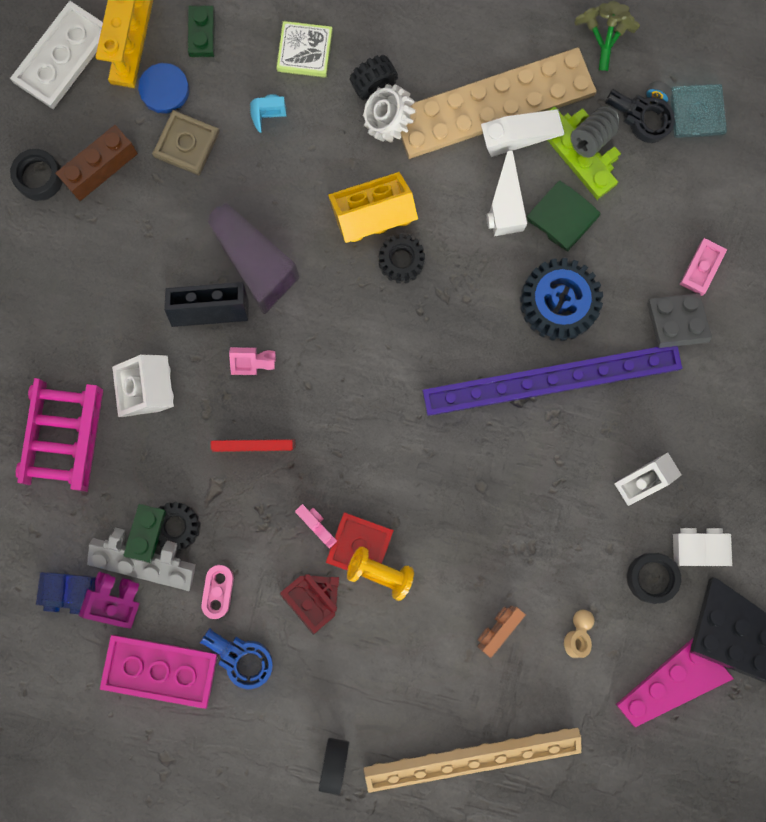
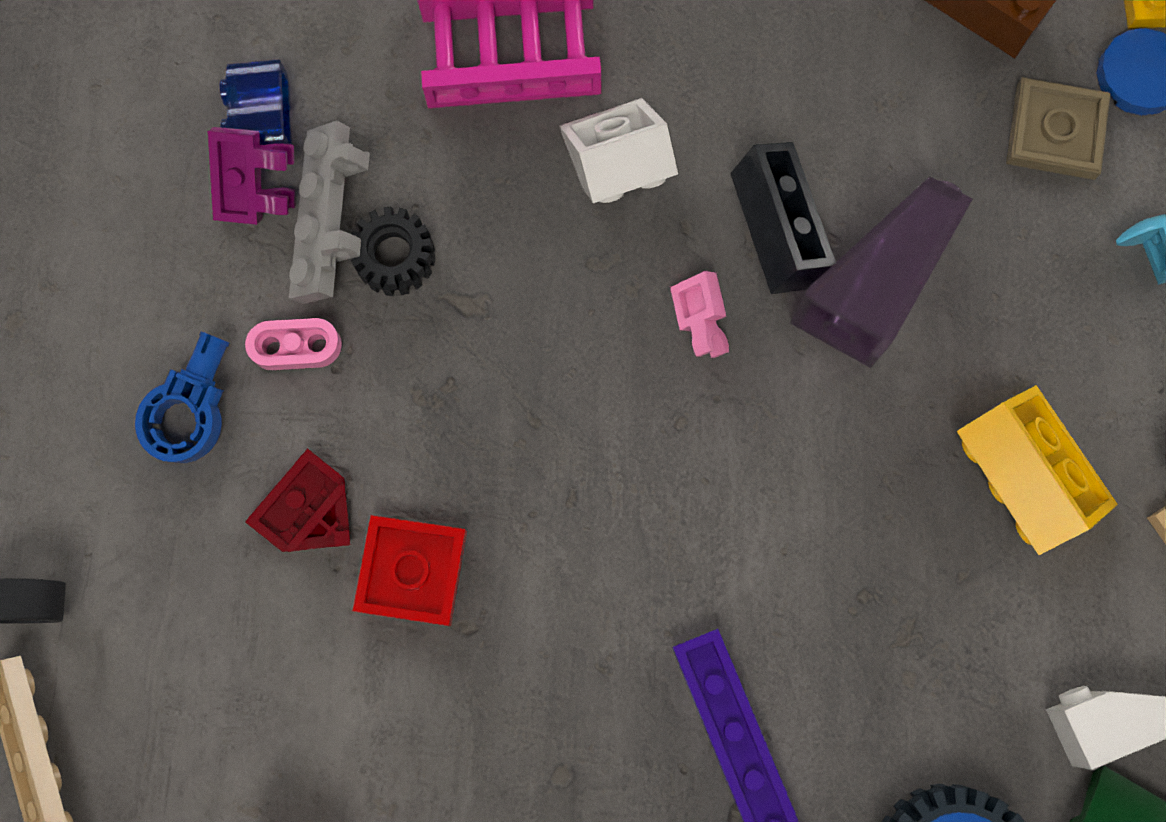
camera: 85 degrees right, 5 degrees down
dark pink plate [100,634,218,709] -> none
dark green plate [123,504,166,564] -> none
red tile [211,439,296,452] -> none
bright pink plate [295,504,337,549] -> none
yellow hose [347,546,414,601] -> none
black tyre [379,234,425,284] -> none

